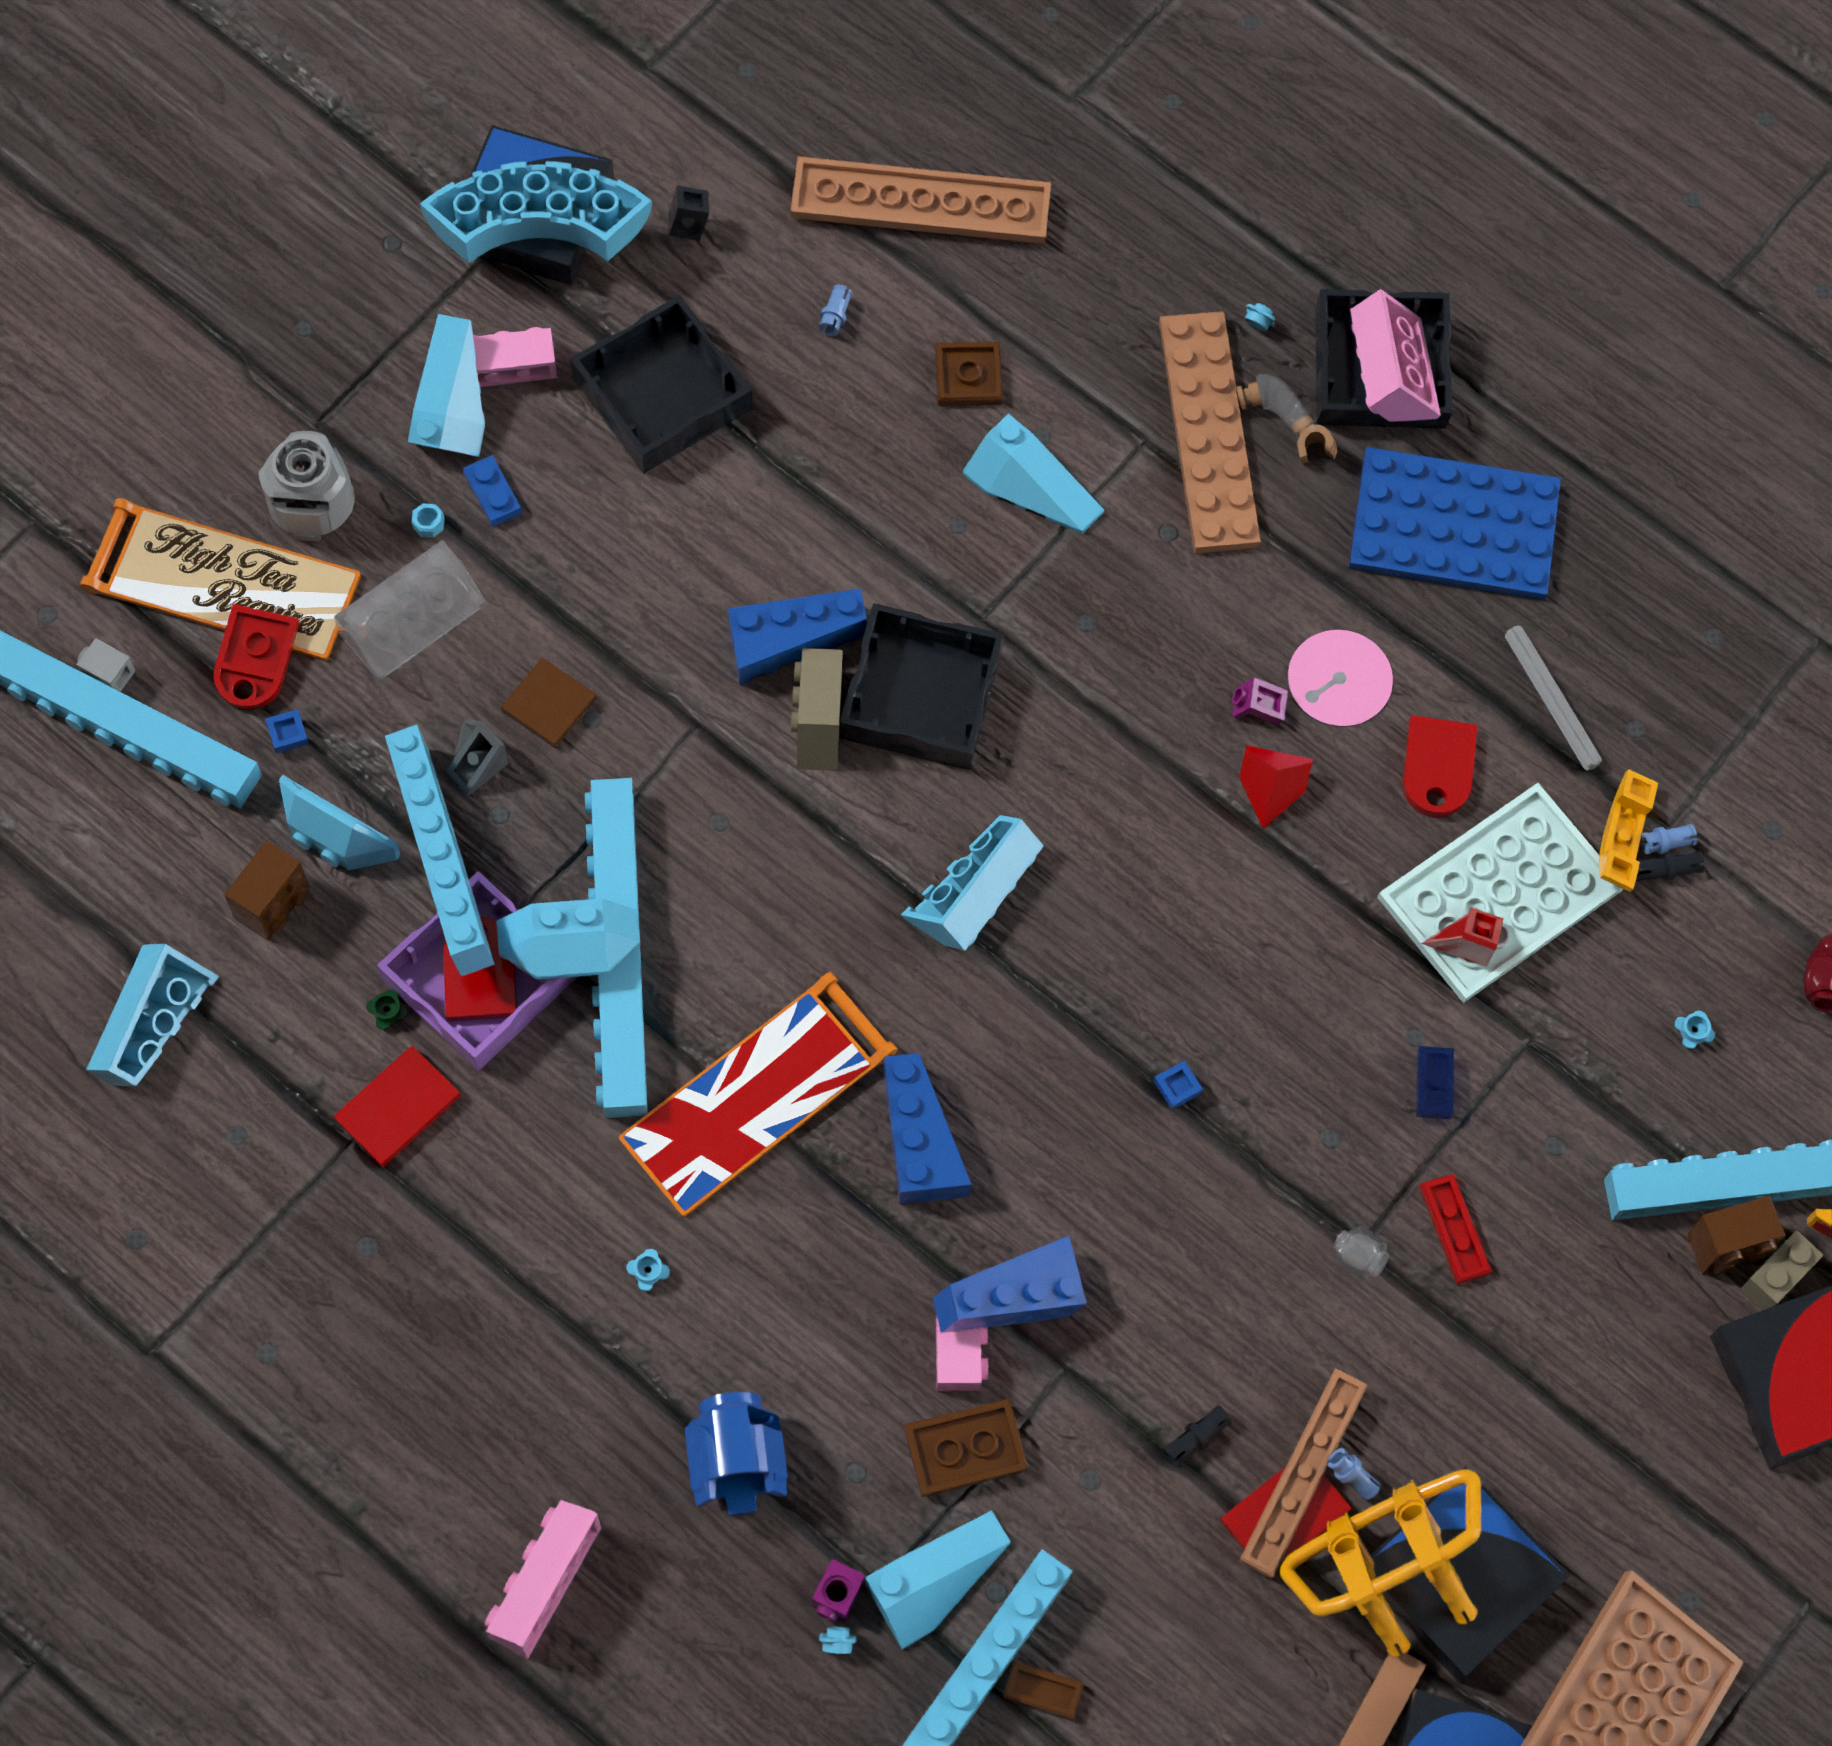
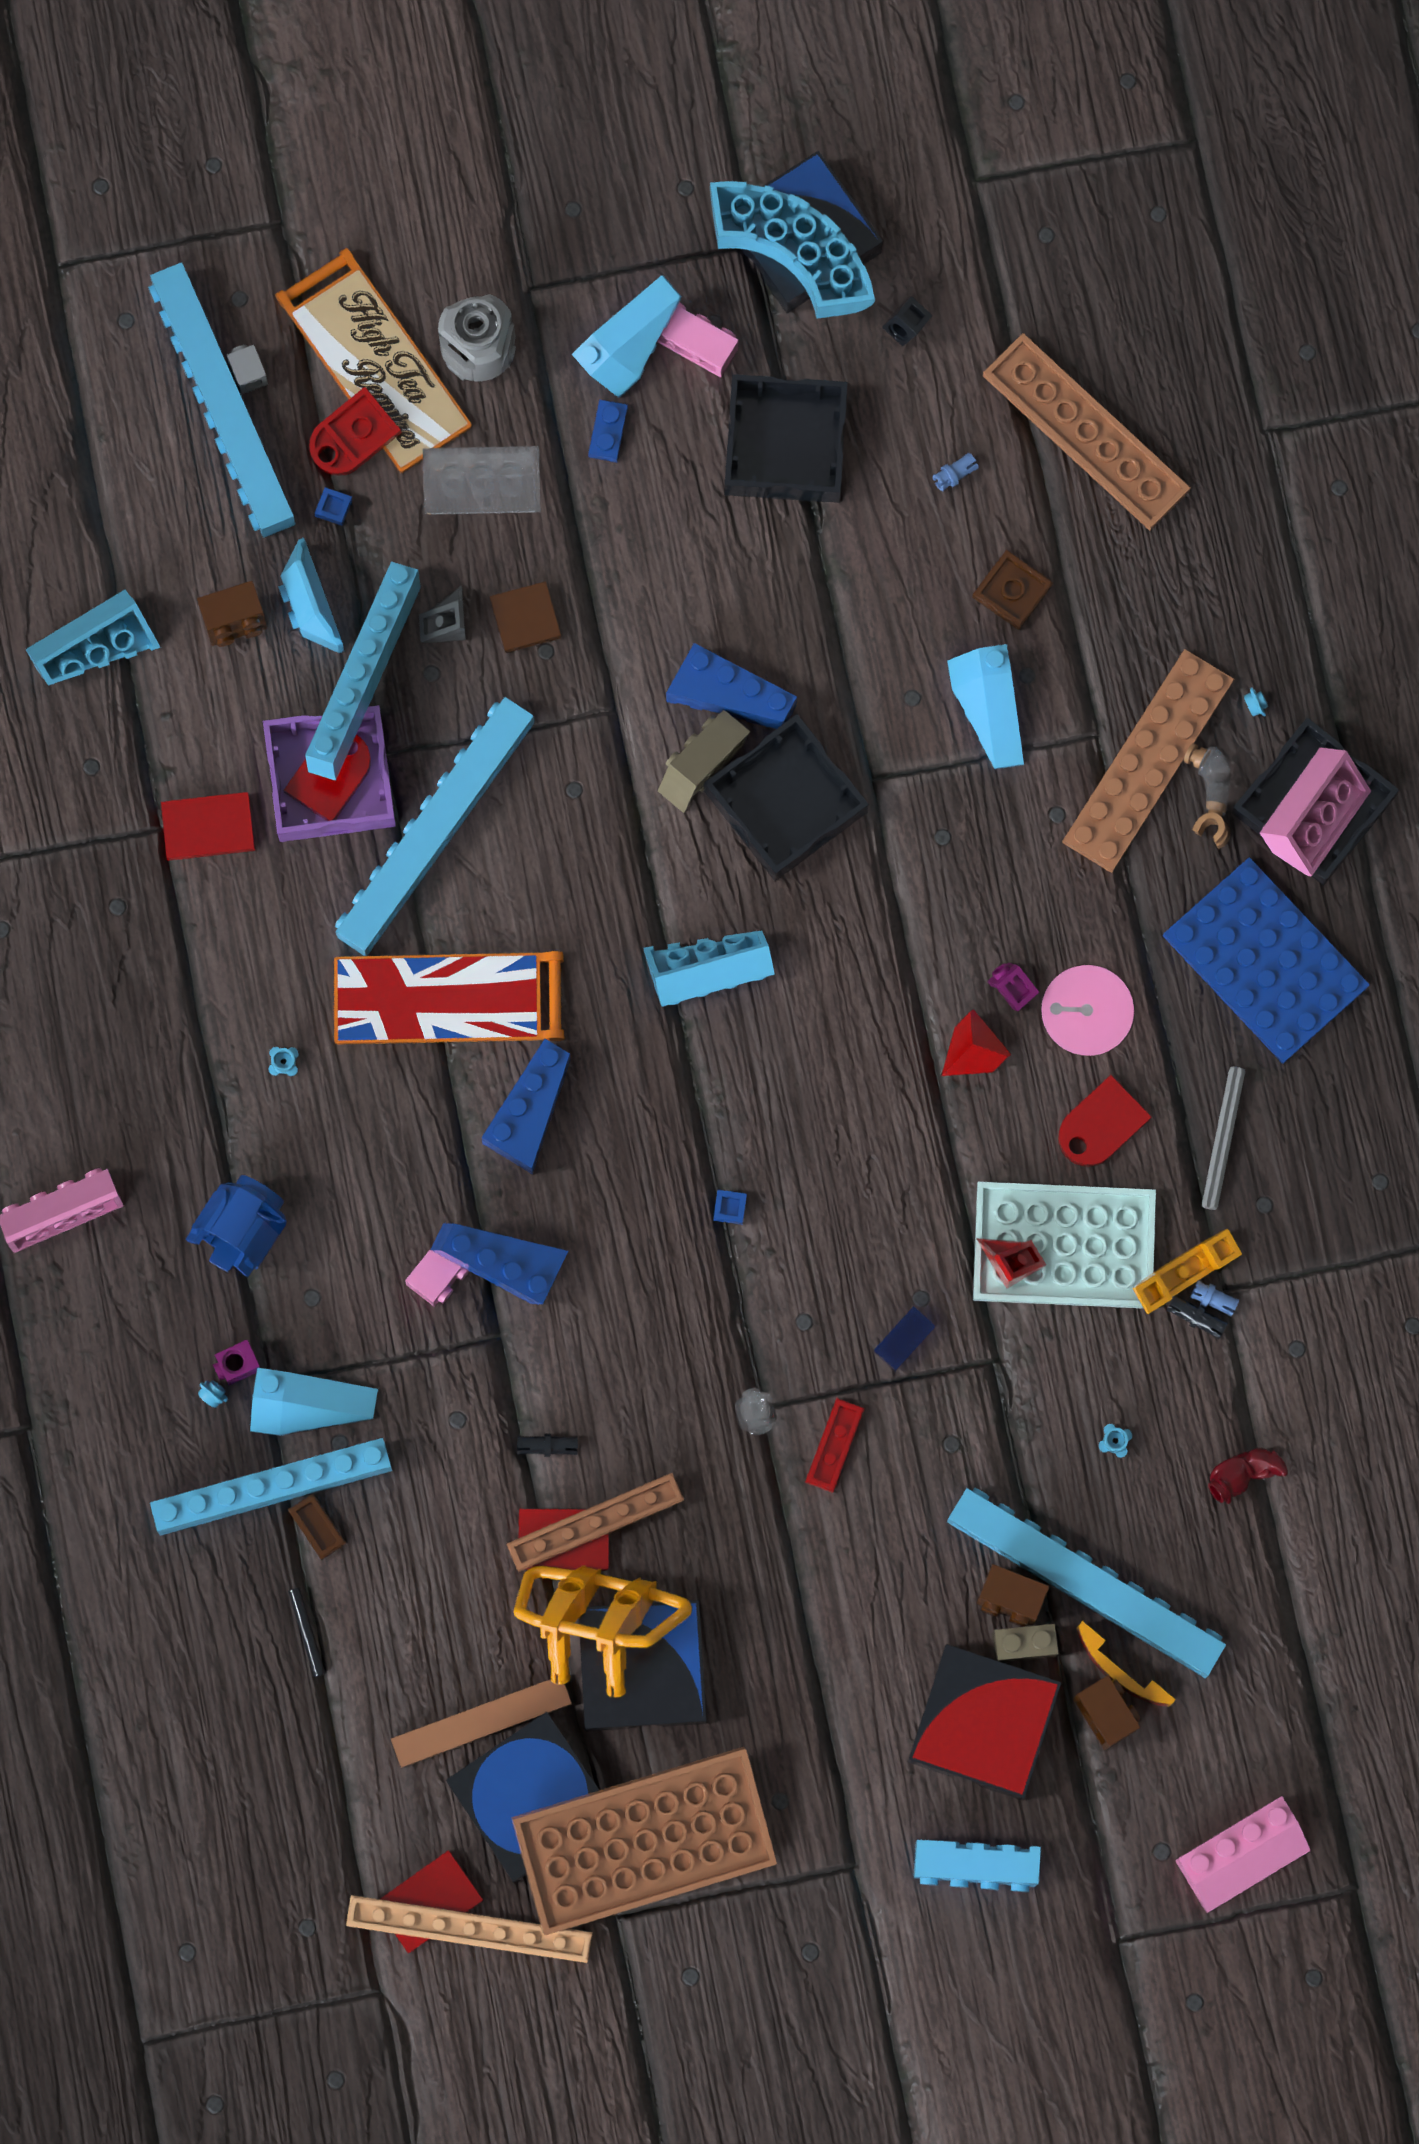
camera: 40 degrees right, 10 degrees up
dark green plate [366,990,408,1030] -> none
medium azure tile [412,503,445,538] -> none
medium azure wedge [496,898,640,980] -> none
reddish brown plate [903,1399,1028,1498] -> none
medium blue pin [1327,1448,1380,1500] -> none

